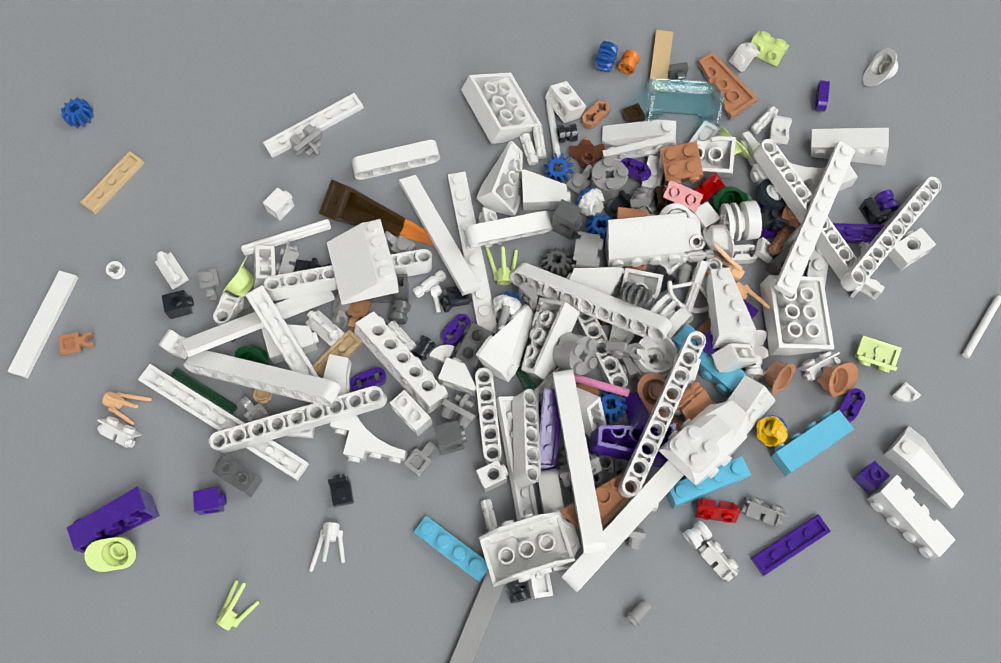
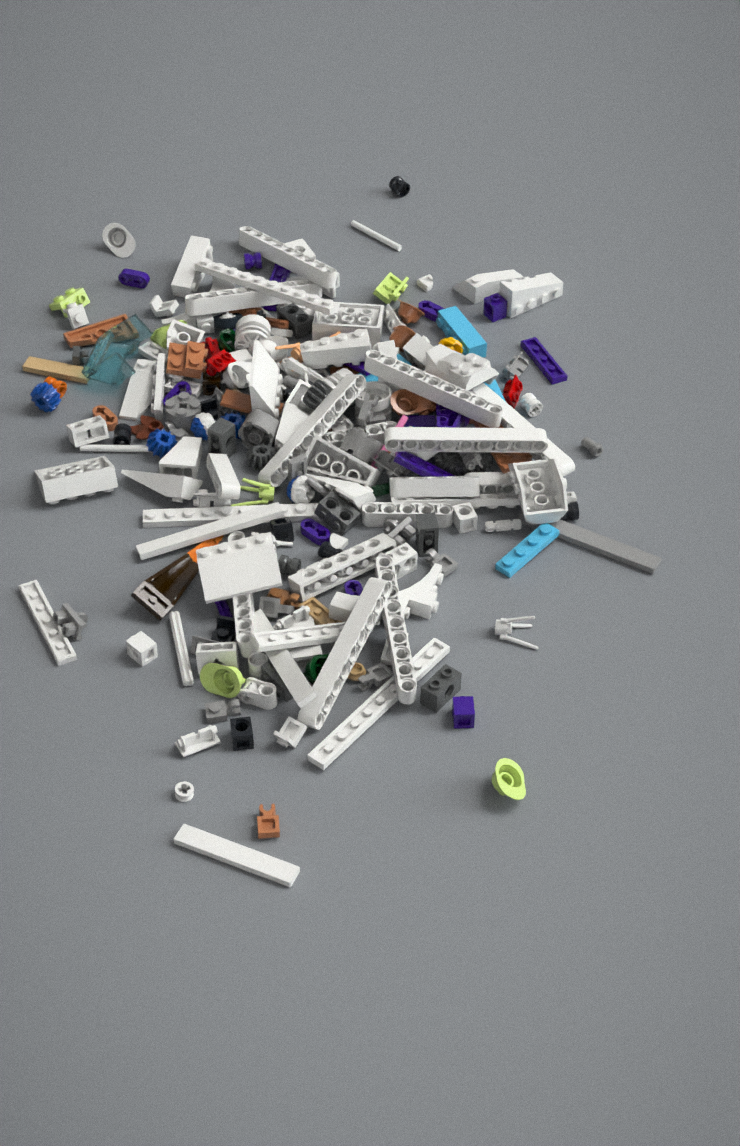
camera: 85 degrees left, 25 degrees down
dark purple wedge [67,486,160,553] -> none
tan tile [80,151,144,215] -> none
white hinge [97,416,142,448] -> none
light nougat plant [102,391,152,425] -> none
clear green axle [171,368,238,415] -> none
yellowish green plant [215,580,259,630] -> none
black bracket [328,474,354,507] -> none
white beam [351,140,440,180] -> none
white slope [438,357,477,397] -> none
white axle [520,133,539,166] -> none
white axle [533,126,546,159] -> none
dark brown plate [622,103,646,123] -> none
light grey plate [630,187,654,207] -> none
white hinge [699,539,739,582] -> none
white axle [750,106,778,134] -> none
black bracket [859,197,892,225] -> none

